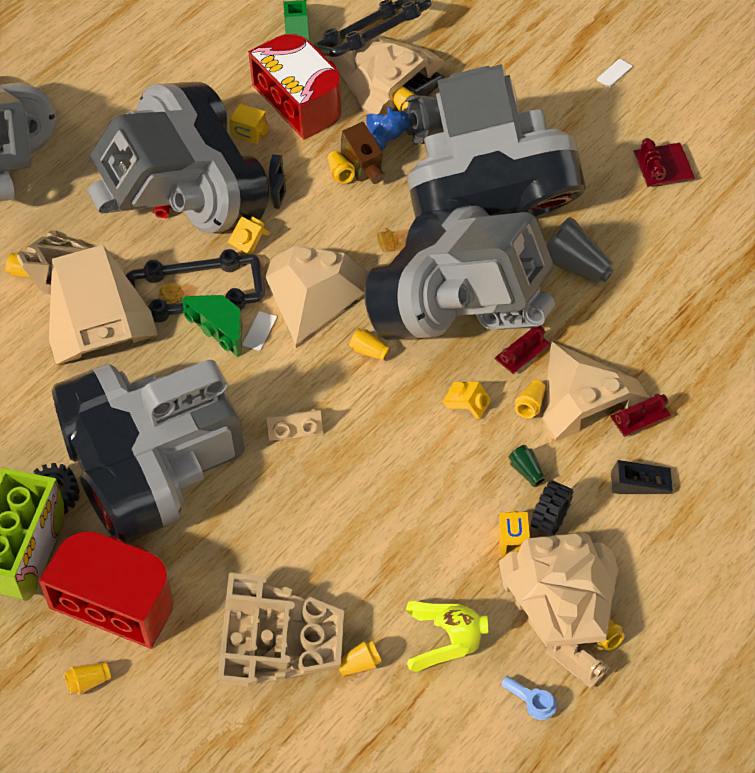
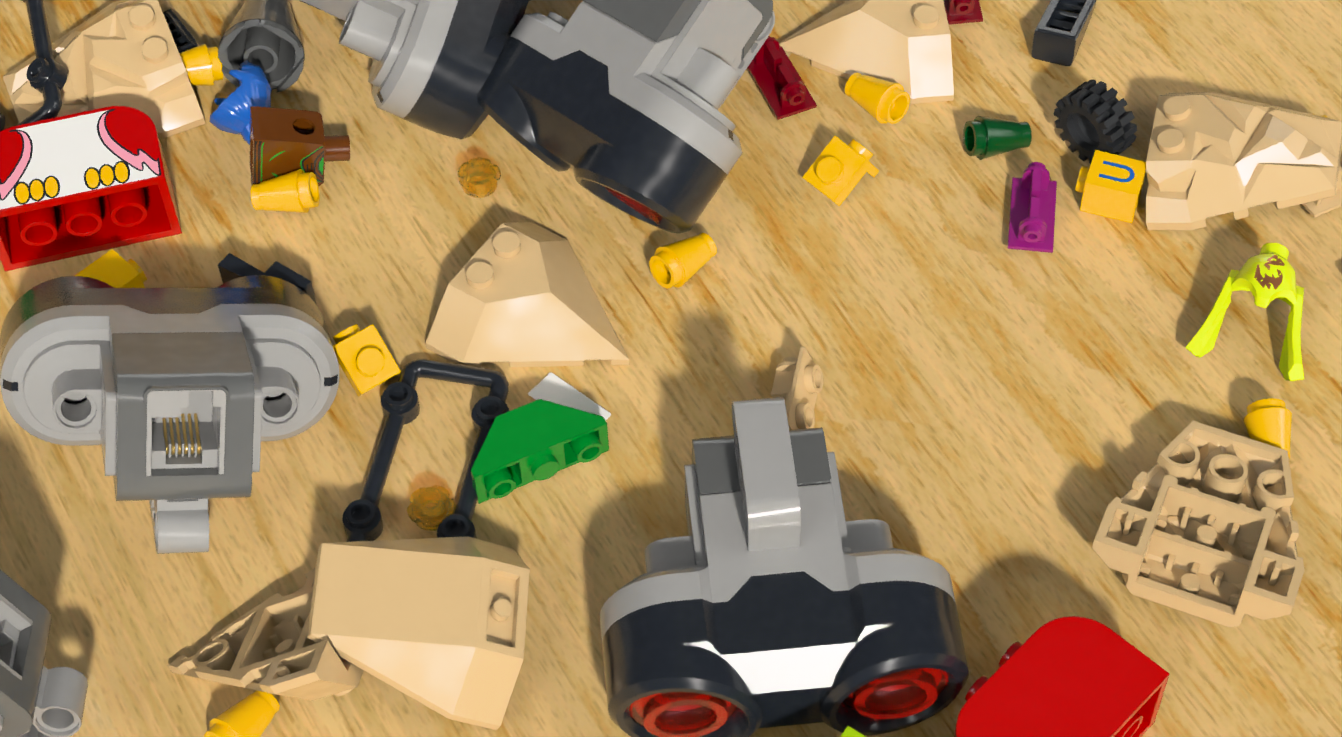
camera: 70 degrees left, 0 degrees up
none -> magenta hinge [1007,162,1057,253]

